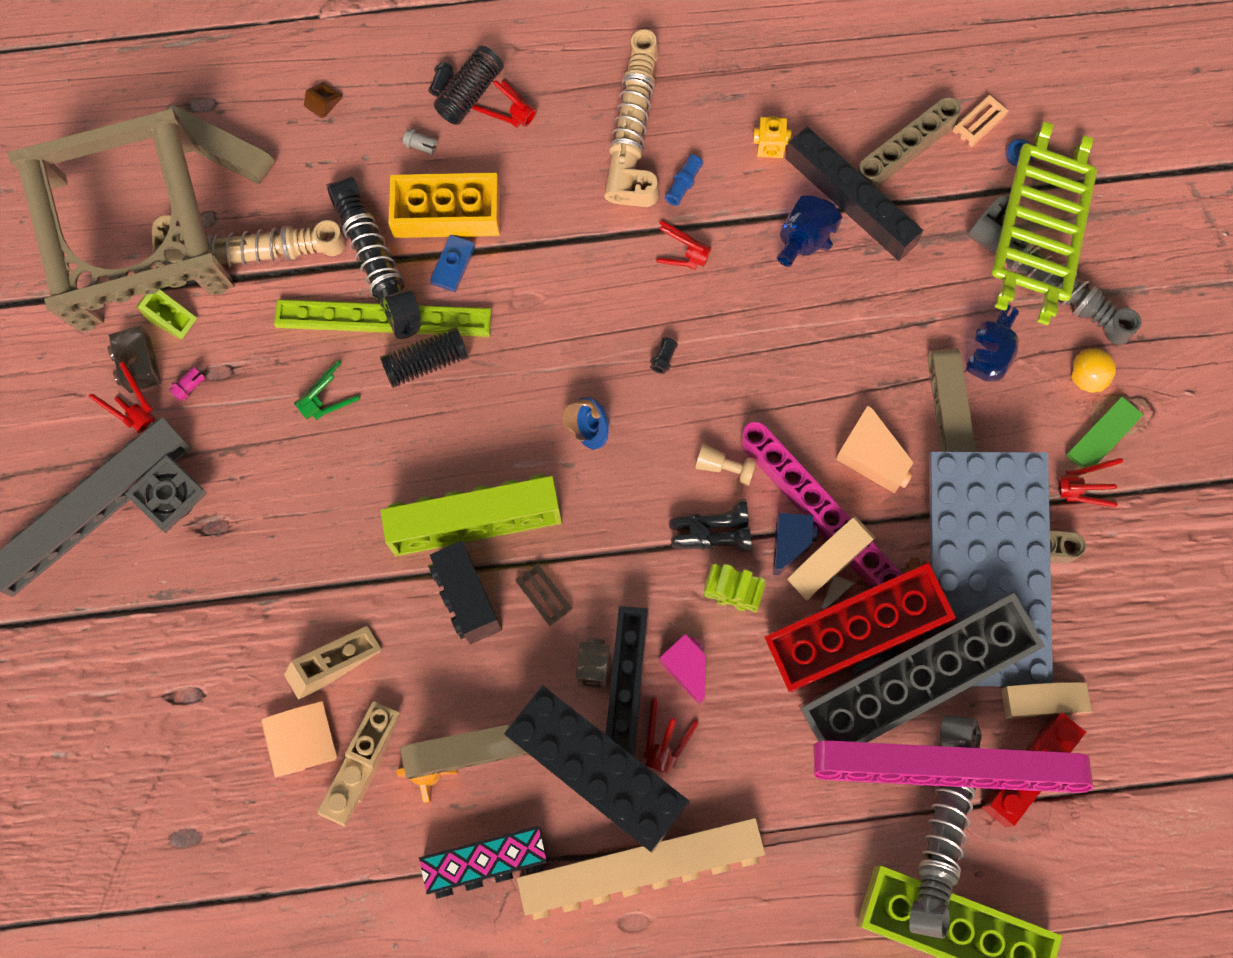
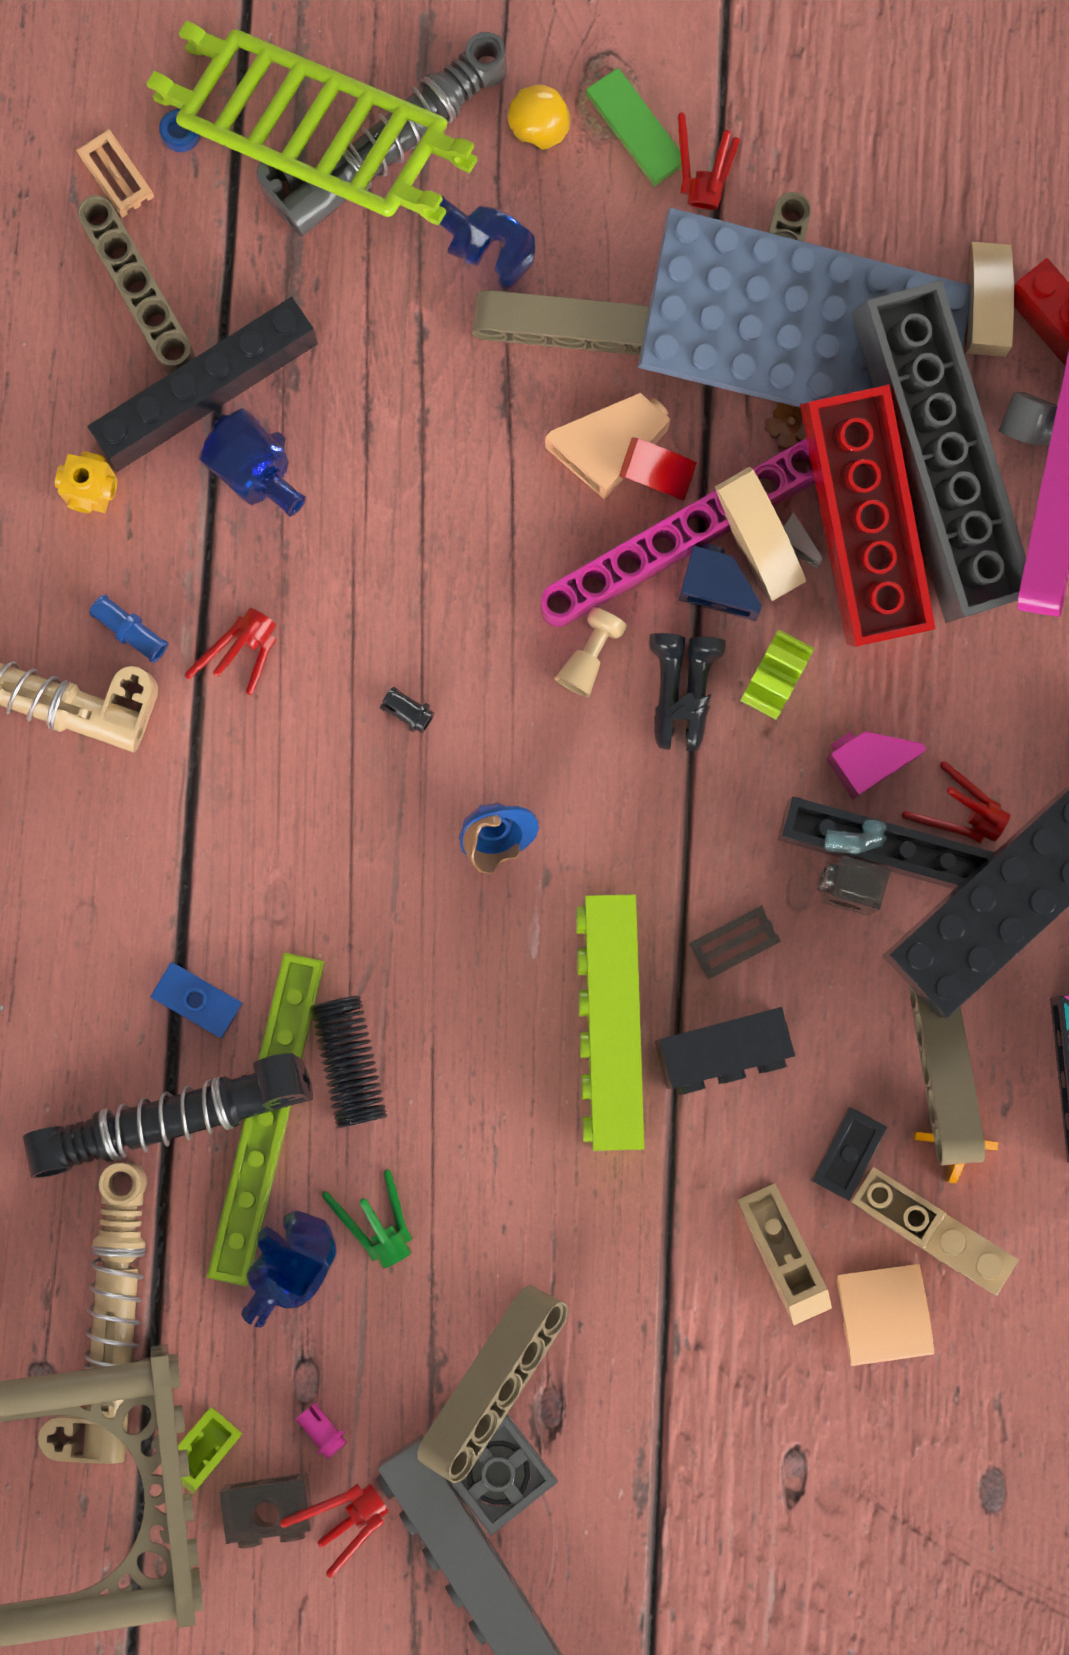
camera: 85 degrees left, 10 degrees up
yellow brick [389,173,500,238] -> none
none -> clear blue piece [241,1210,337,1328]
none -> dark tan beam [417,1285,568,1483]
none -> red slope [619,437,697,501]
none -> black plate [810,1107,887,1201]
none -> clear light blue arm [825,820,887,854]

